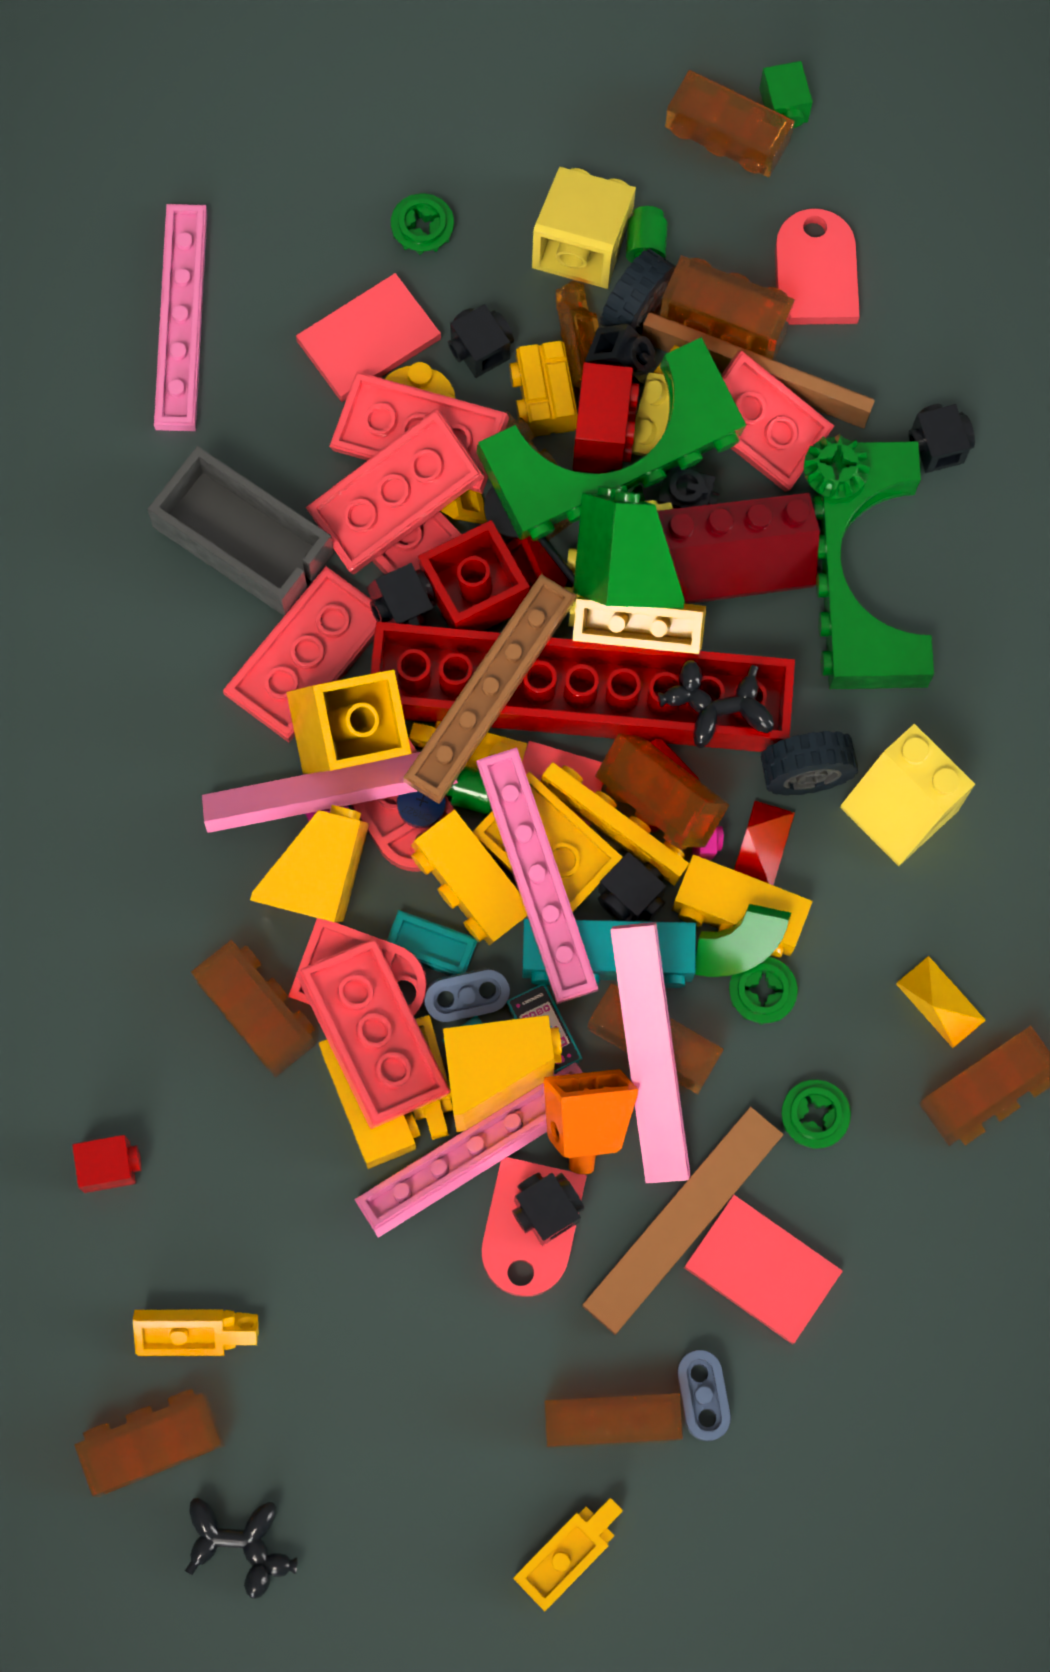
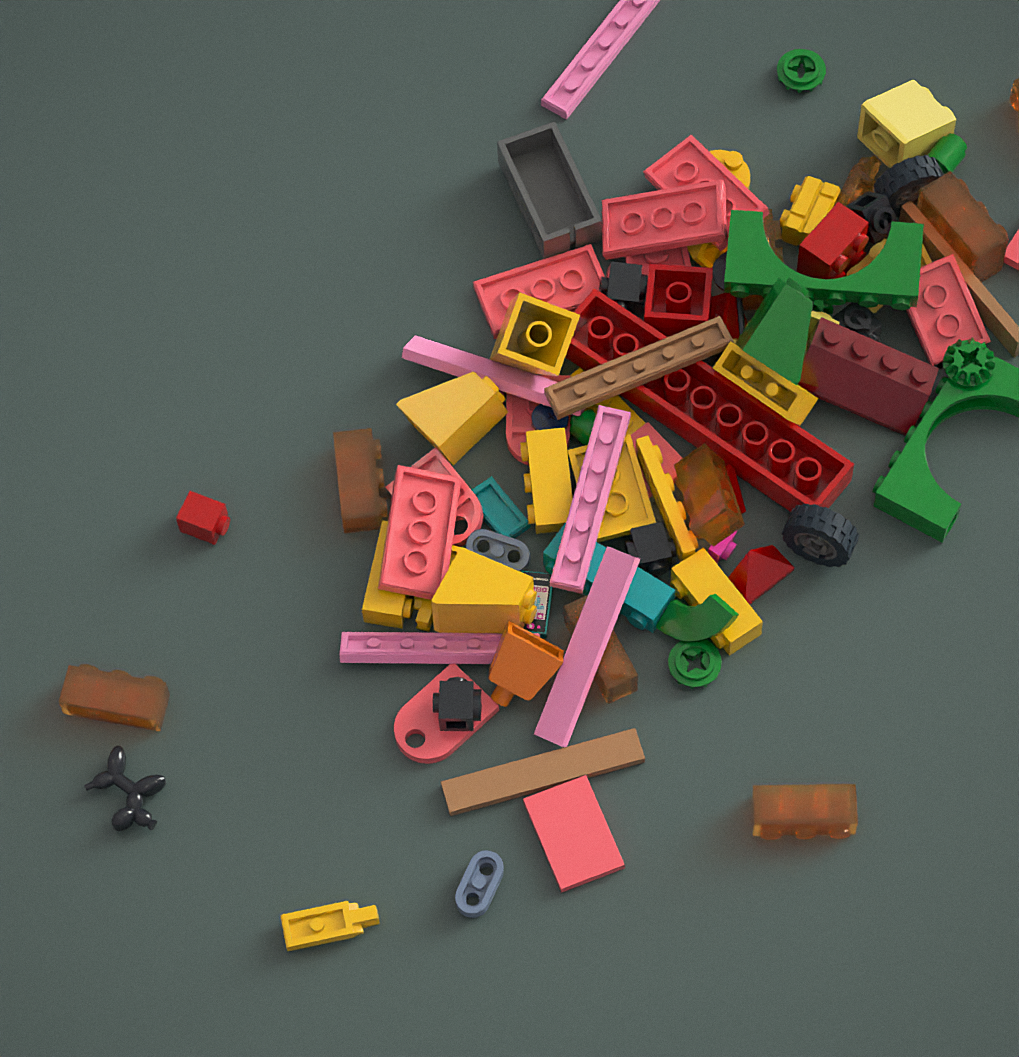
camera: 40 degrees right, 10 degrees down
yellow hinge [133,1309,259,1356] -> none
coral tile [296,273,441,402] -> none
black brick [448,304,514,378] -> none
clear orange brick [543,1393,683,1449] -> none
black piece [658,660,774,748] -> none
green gear [781,1080,851,1150] -> none
light yellow slope [840,724,975,866] -> none
yellow slope [896,956,985,1048] -> none

